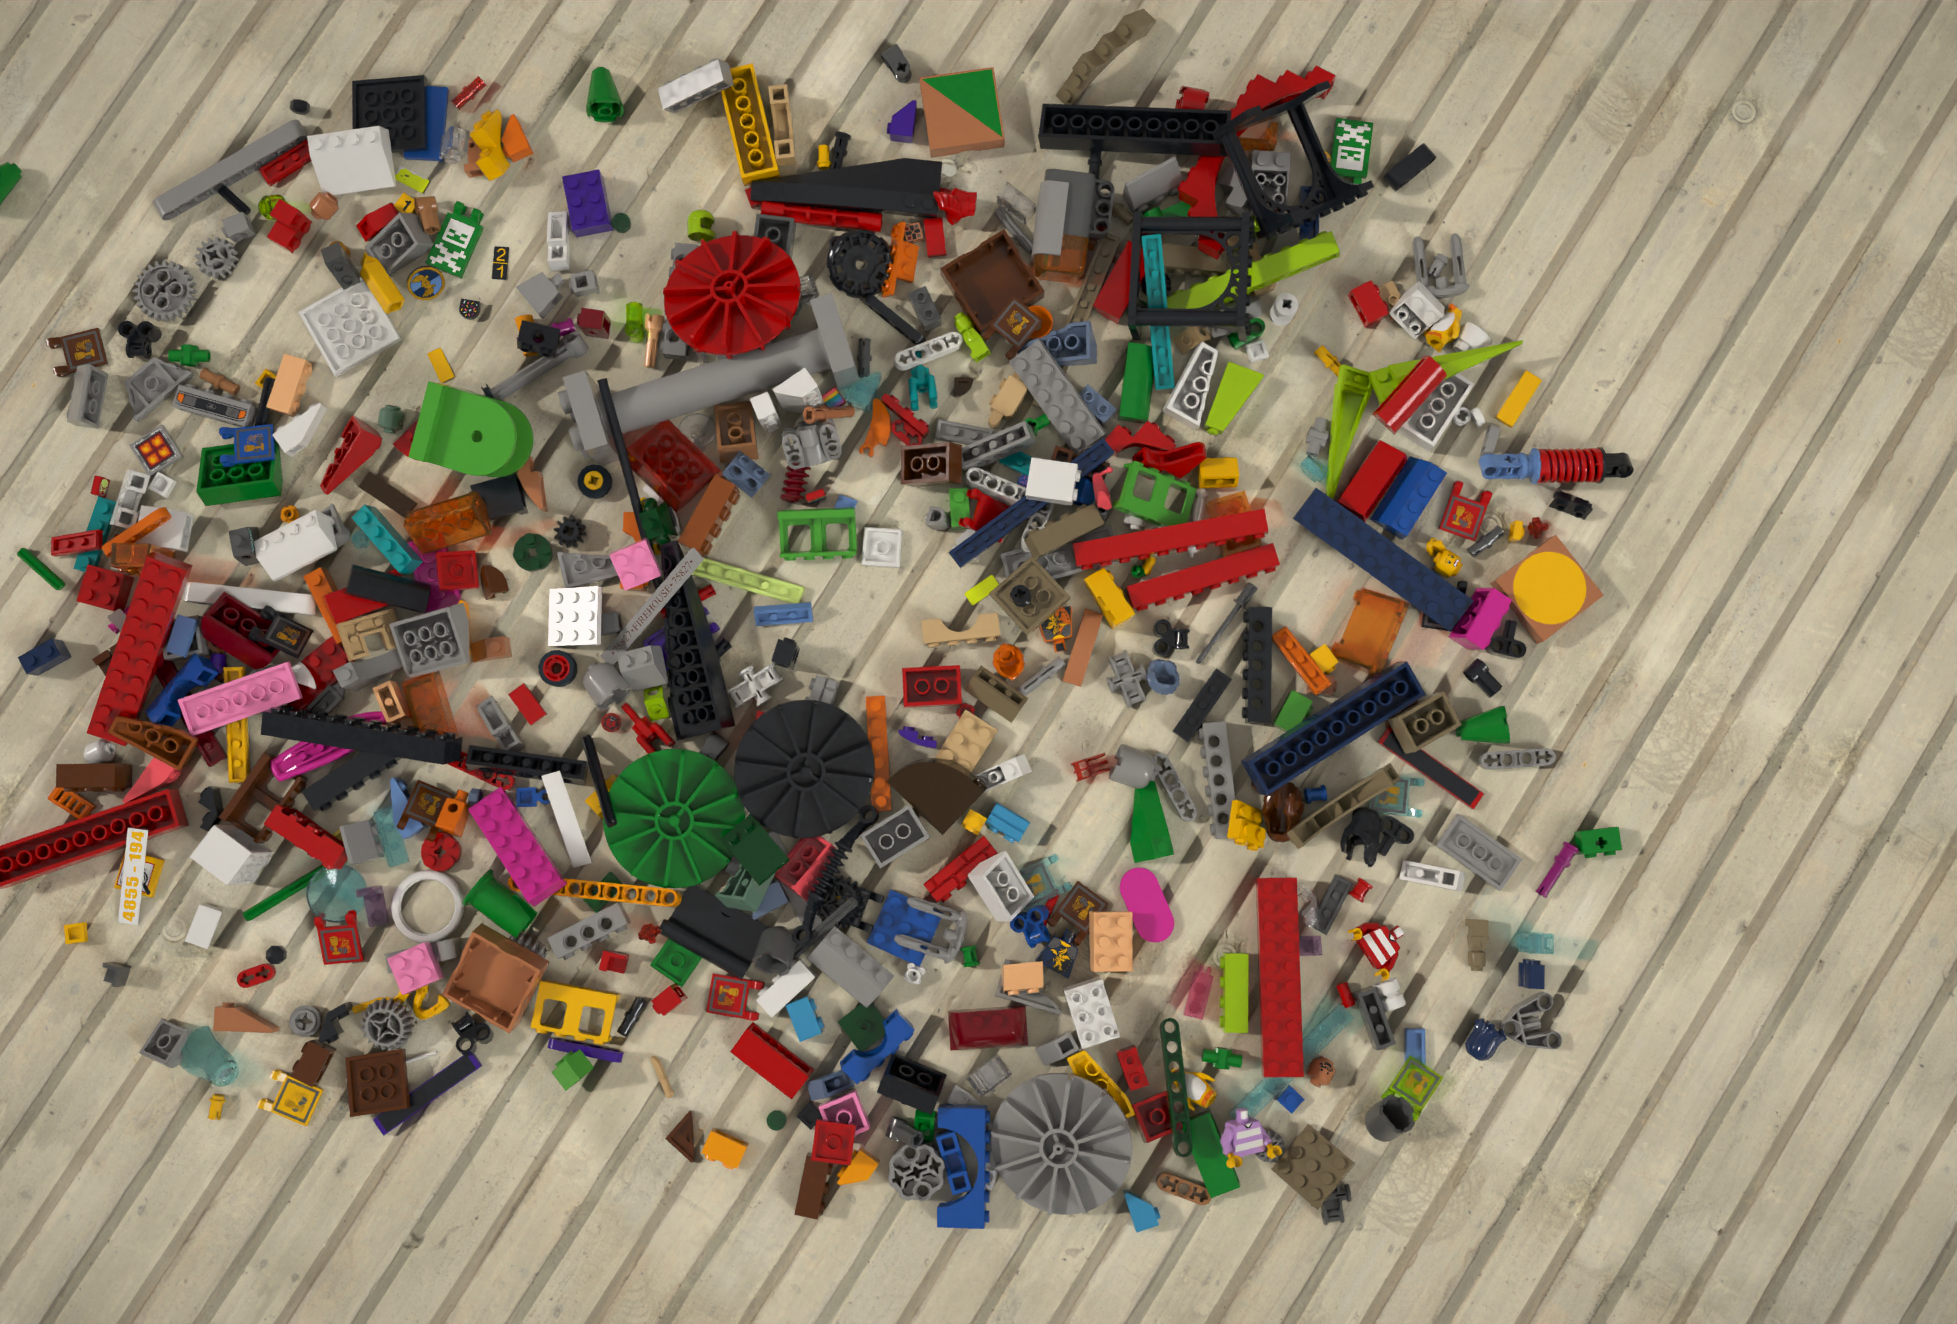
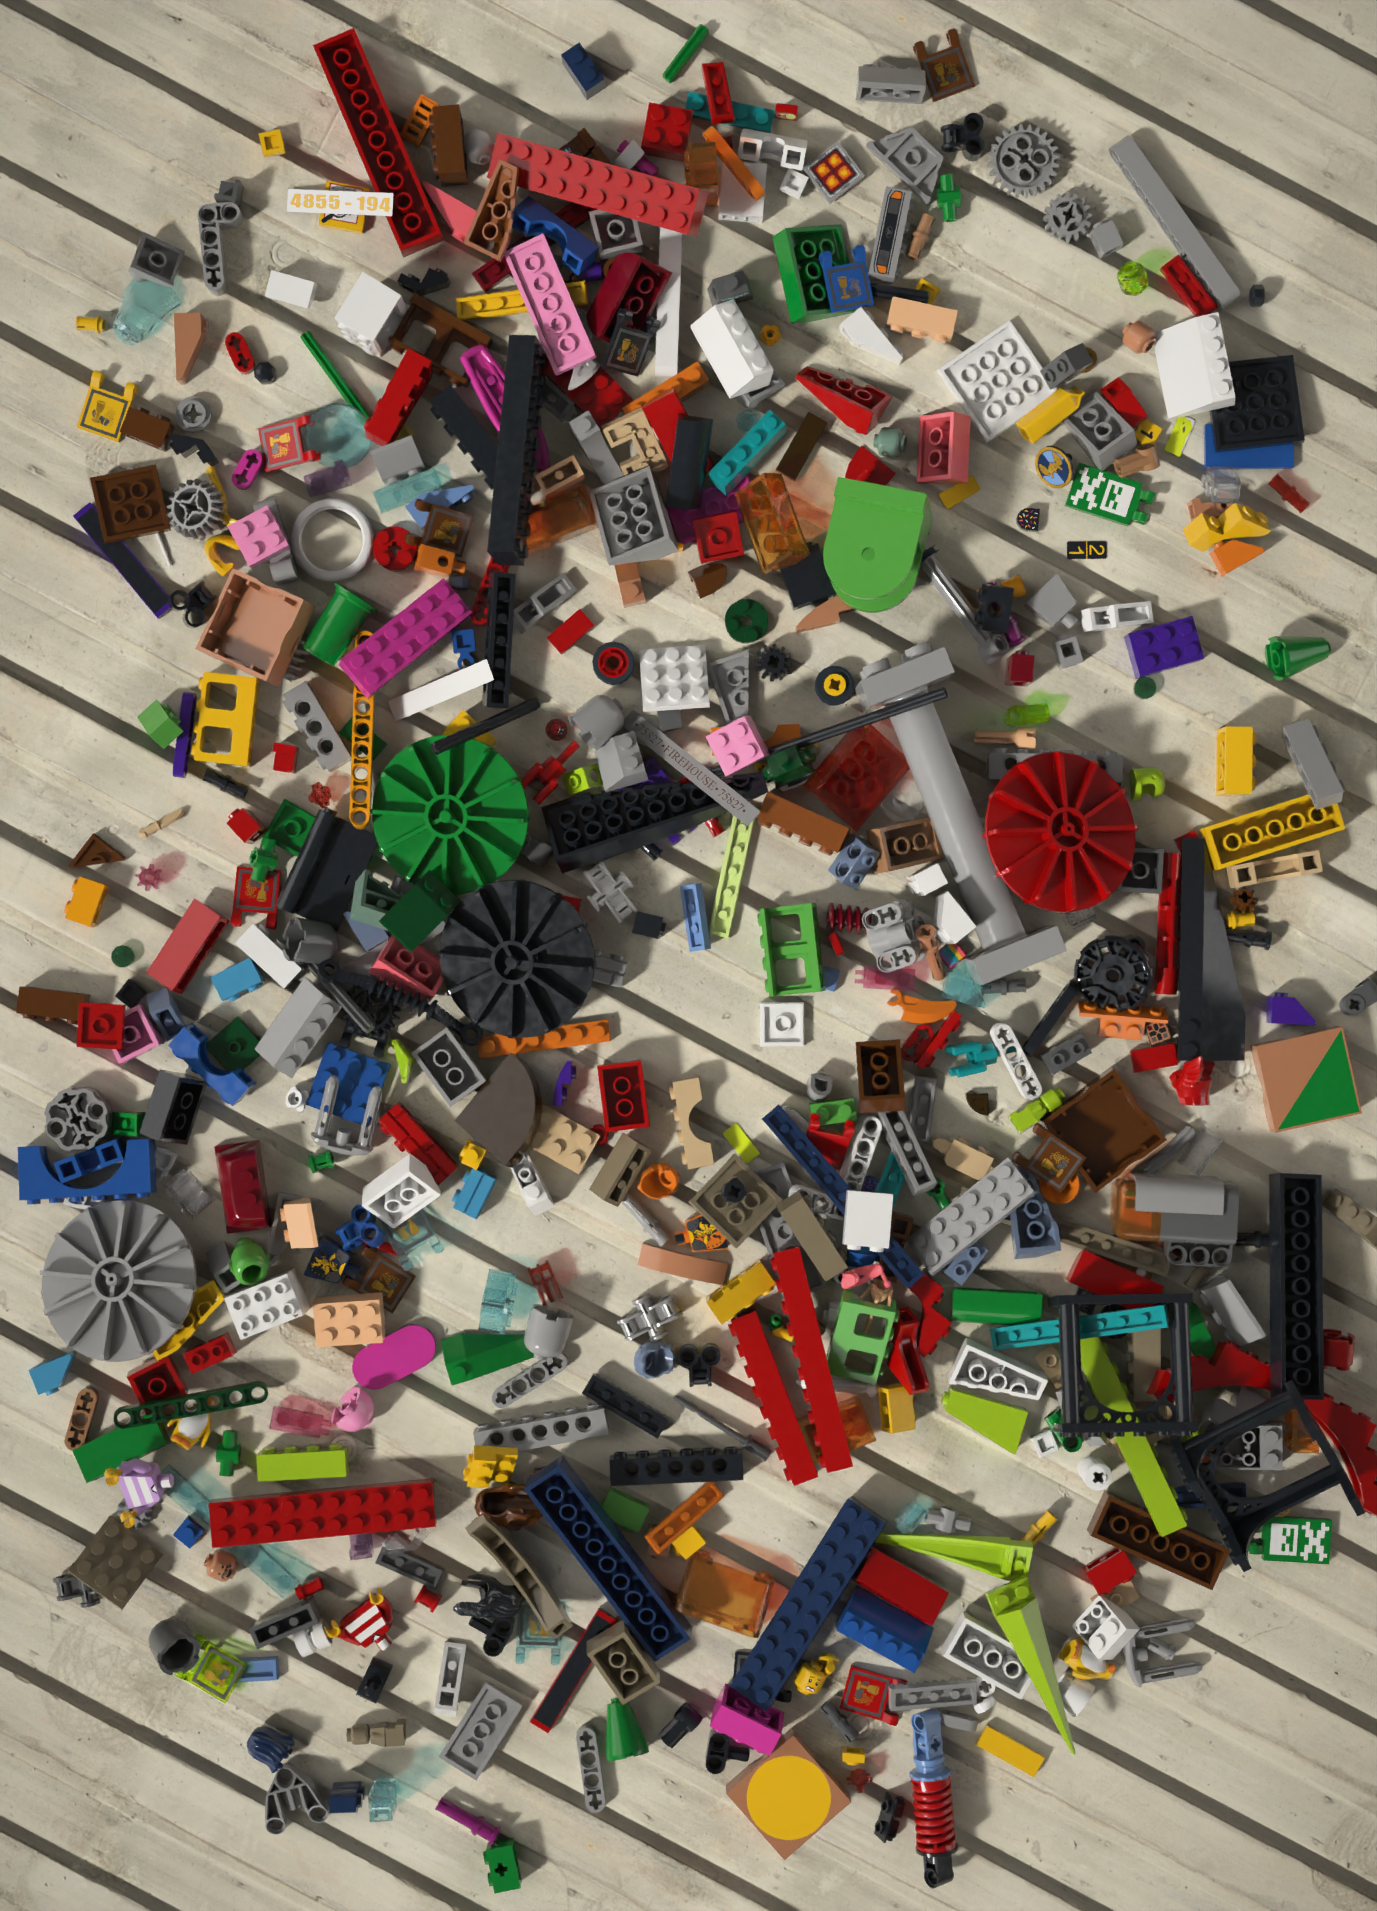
camera: 90 degrees right, 5 degrees up
medium blue tile [165,614,199,657] -> none
black axle [218,186,251,215] -> none
red brick [267,199,312,254] -> none
light orange slope [837,1147,880,1185] -> none
dark grey piece [885,1116,924,1148] -> none
blue bush [1304,785,1327,804] -> none
red brick [1372,356,1447,435] -> none
black beam [1383,143,1437,192] -> none
none -> clear pink gear [135,864,164,891]
none -> light grey beam [198,202,244,296]
none -> bright green piece [228,1237,271,1286]
none -> dark pink beam [232,449,264,490]
none -> green axle [249,836,278,882]
none -> bright pink cylinder [331,1387,374,1432]
none -> black beam [356,1656,393,1704]
none -> lime slope [391,1038,416,1084]
none -> clear light blue brick [478,1269,518,1335]
none -> clear pink hinge [855,966,915,991]
none -> light nougat plant [859,1279,894,1334]
none -> light grey gear [889,1677,977,1711]
none -> coral slope [917,412,971,485]
none -> reddish brown brick [1087,1490,1230,1590]
none -> yellow brick [1216,726,1256,796]
none -> reddish brown gear [1229,886,1258,915]

